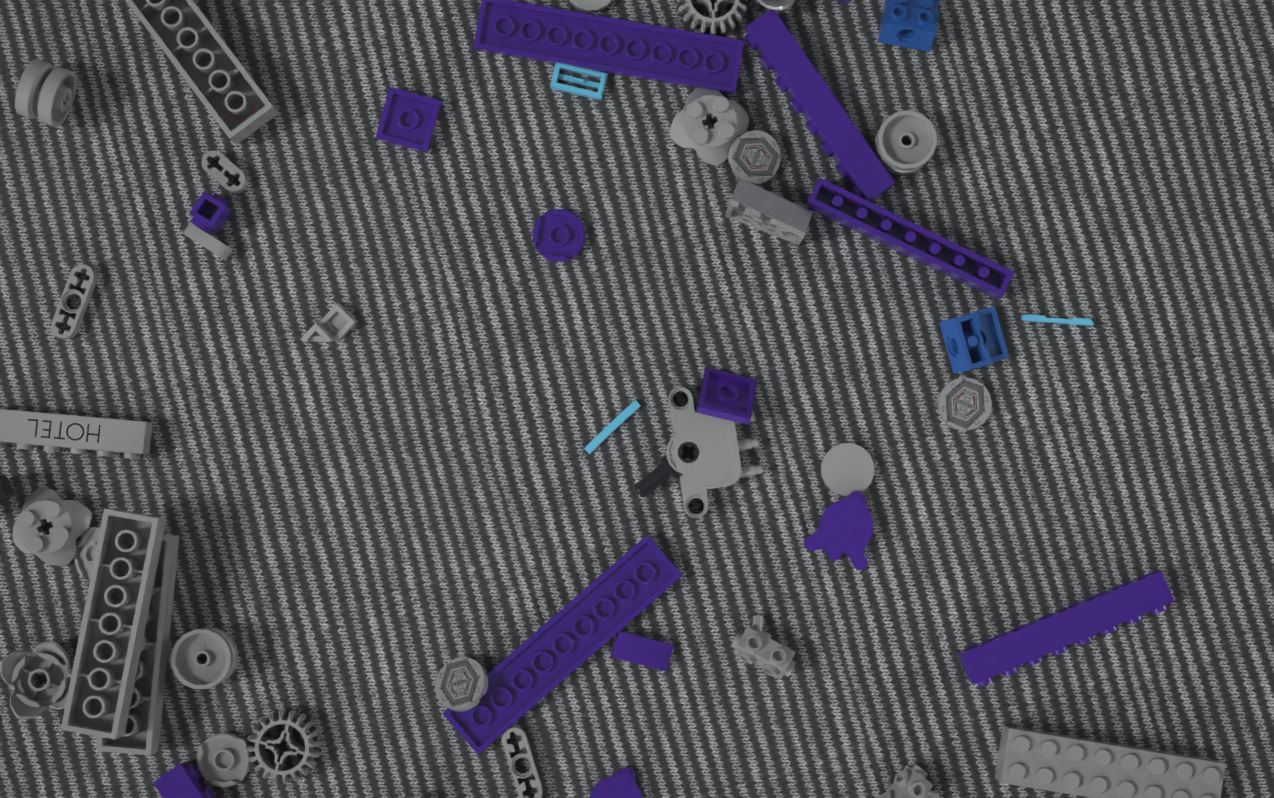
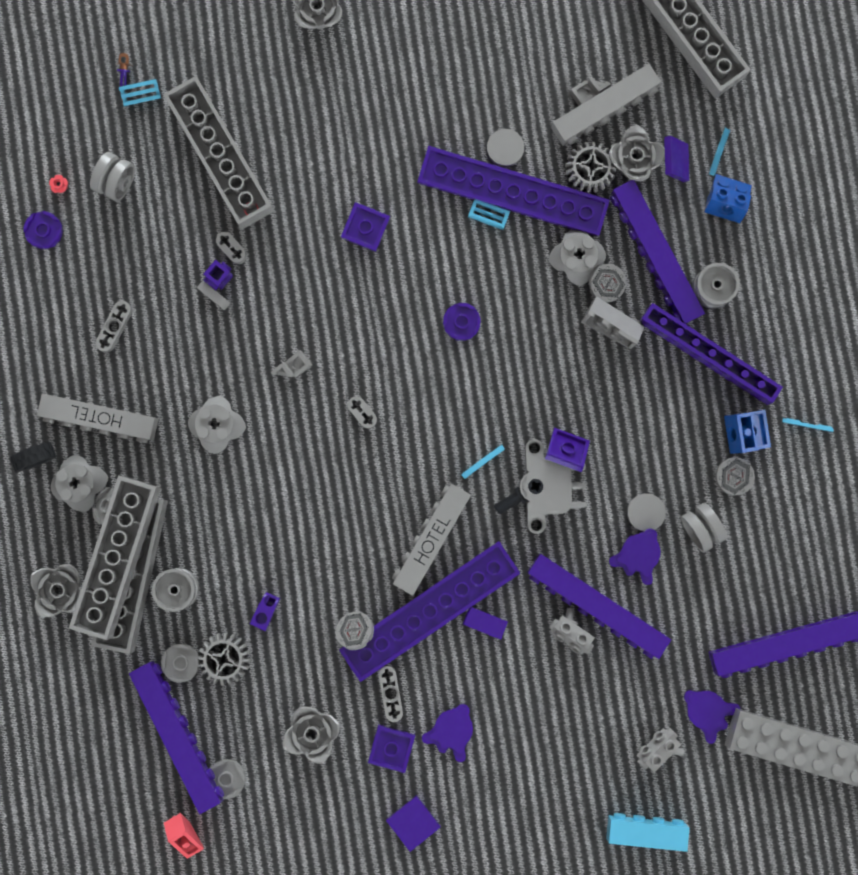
camera: 10 degrees right, 0 degrees up
none -> light grey brick [188,396,246,454]
none -> dark purple leg [250,592,280,631]
none -> light grey beam [348,396,377,429]
none -> light grey brick [392,483,471,596]
none -> dark purple brick [527,553,672,659]
none -> light grey wheel [681,503,728,553]
none -> dark purple tile [684,690,740,744]

